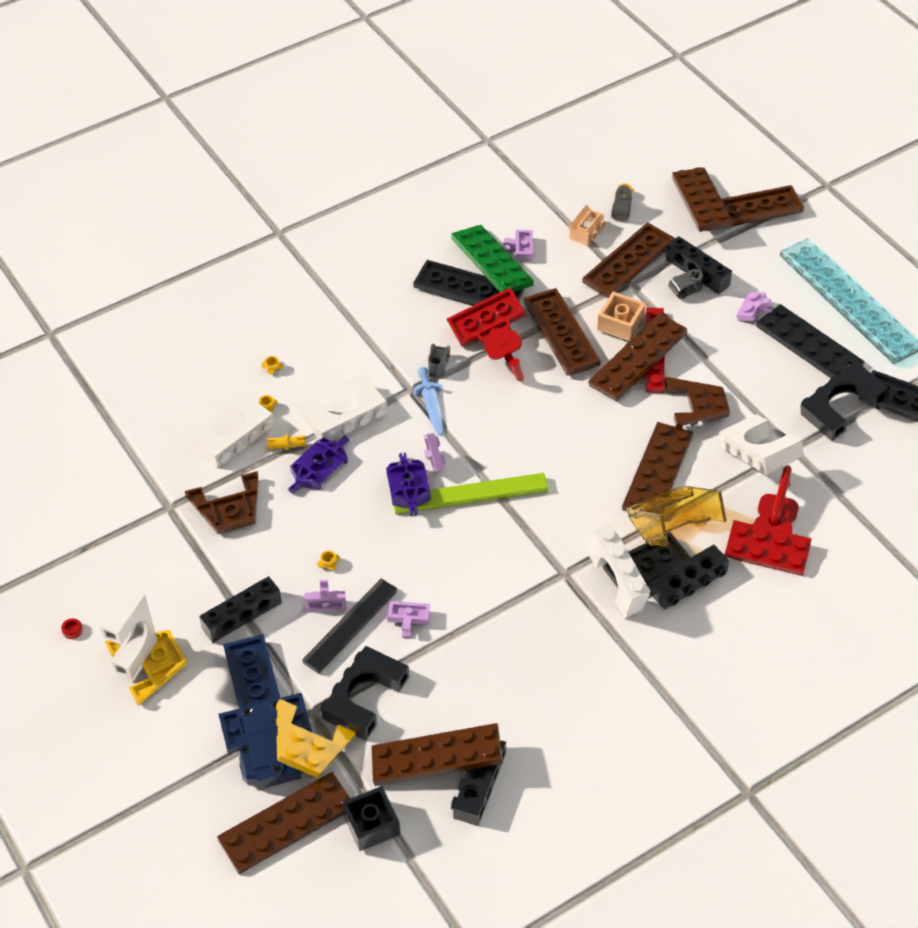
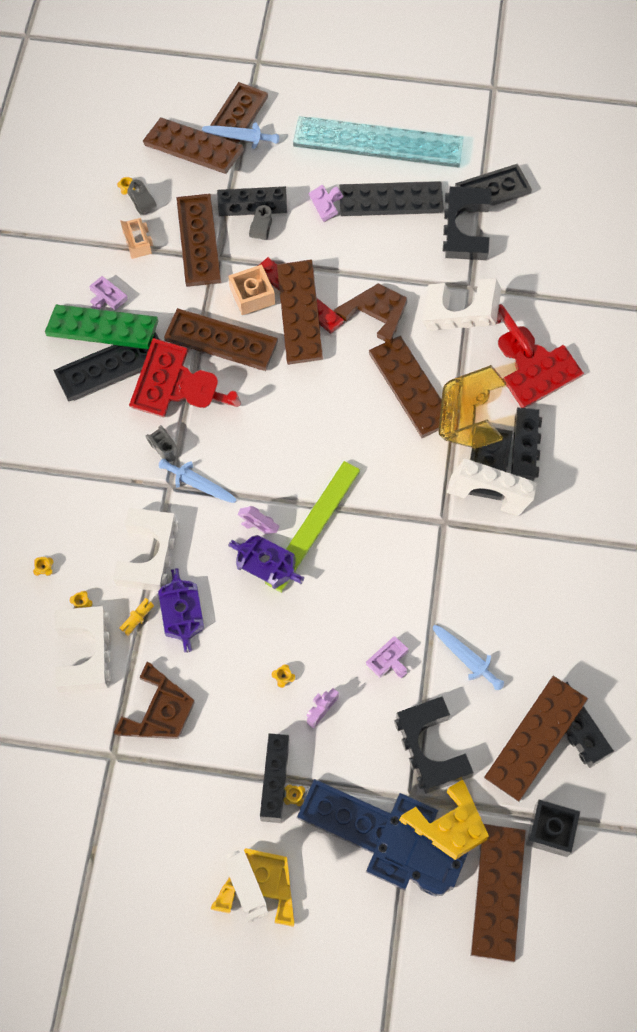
camera: 50 degrees left, 15 degrees up
red tile [61,618,83,639] -> none
black tile [302,578,397,674] -> none
none -> light blue sword [202,122,279,149]
none -> yellow plate [284,784,305,807]
none -> light blue sword [433,625,504,690]

